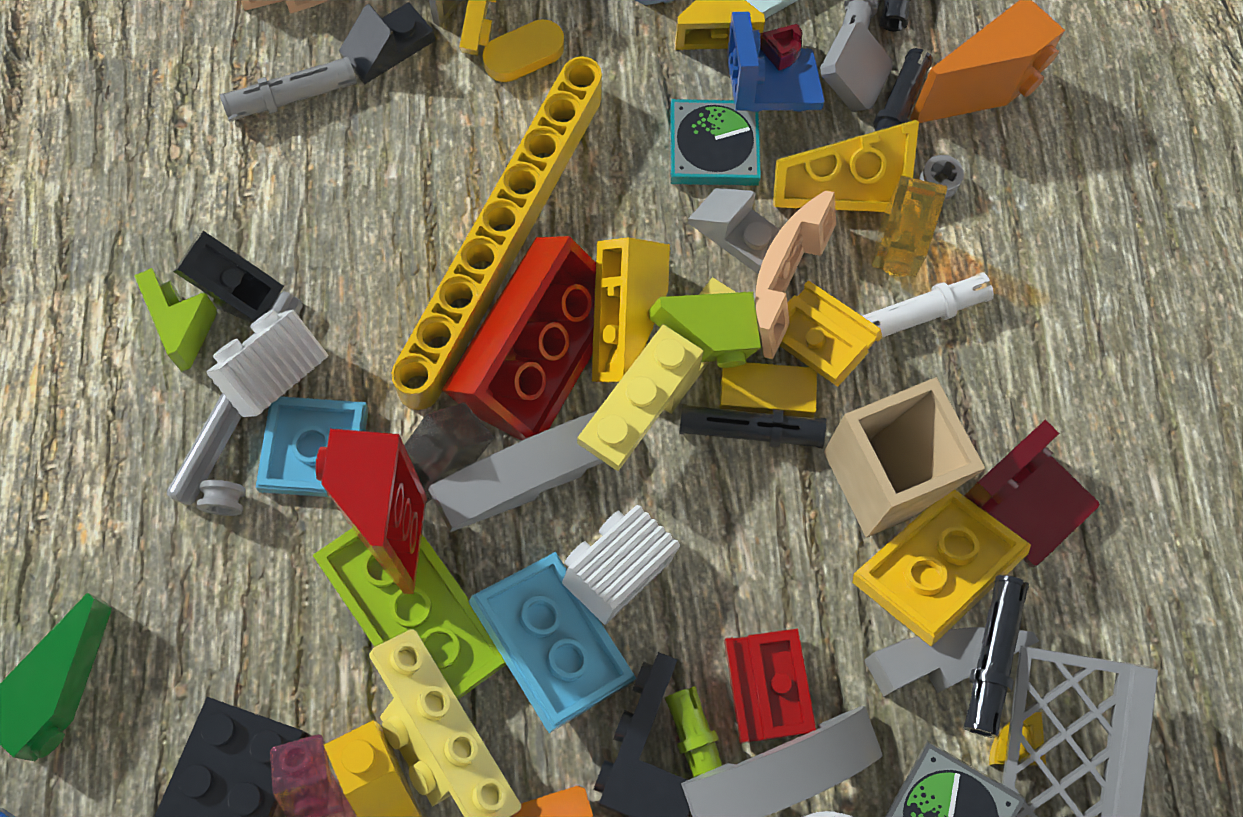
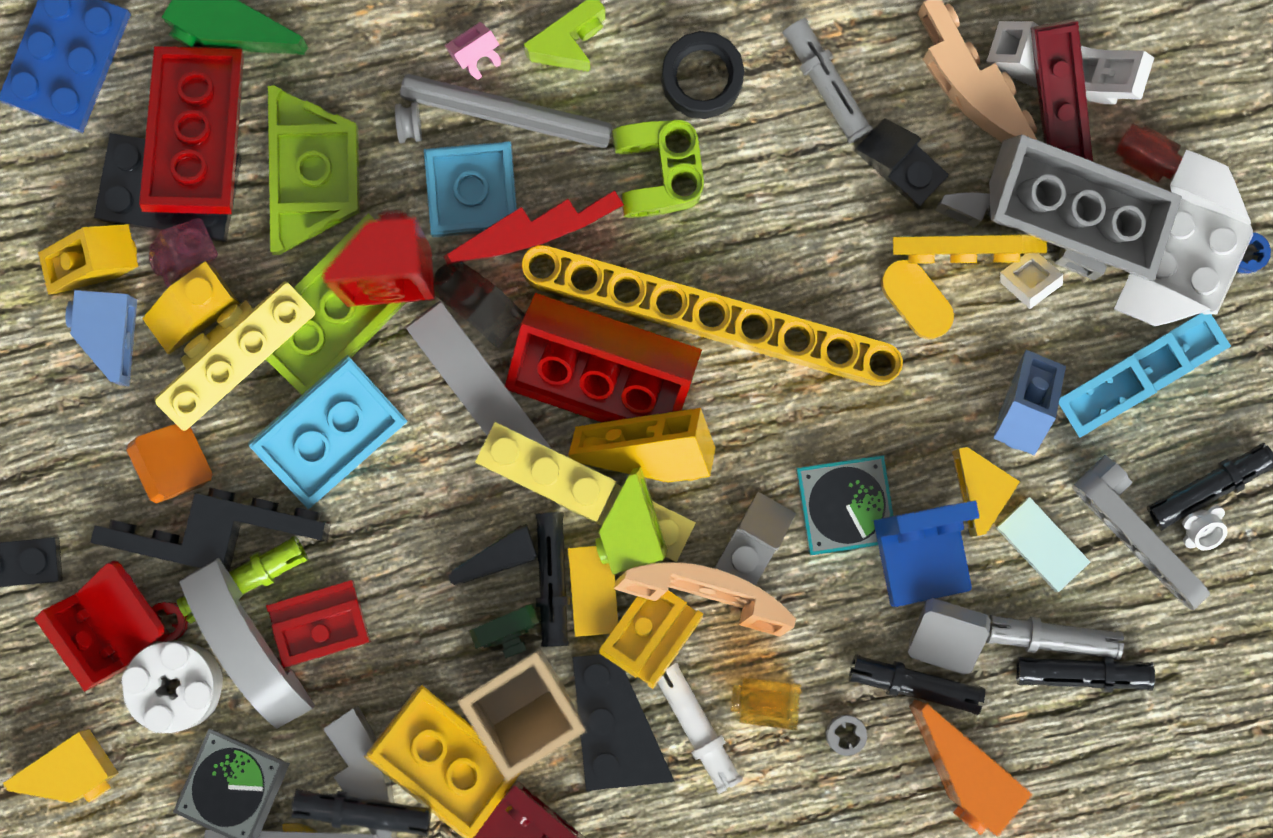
camera: 80 degrees right, 15 degrees up
black slope [173,230,284,323] -> none
white brick [207,309,329,417] -> none
white brick [562,505,680,625] -> none
dark red tile [760,24,803,70] -> none
yellow wing [773,120,919,213] -> none
none -> red plate [139,46,244,214]
none -> lime wing [268,85,360,255]
none -> red slope [443,190,624,264]
none -> bright pink tile [445,22,501,80]
none -> black slope [448,524,538,586]
none -> dark green piece [468,604,541,659]
none -> black wing [572,654,675,791]
none -> lime piece [612,120,704,218]
none -> black tyre [661,31,745,119]

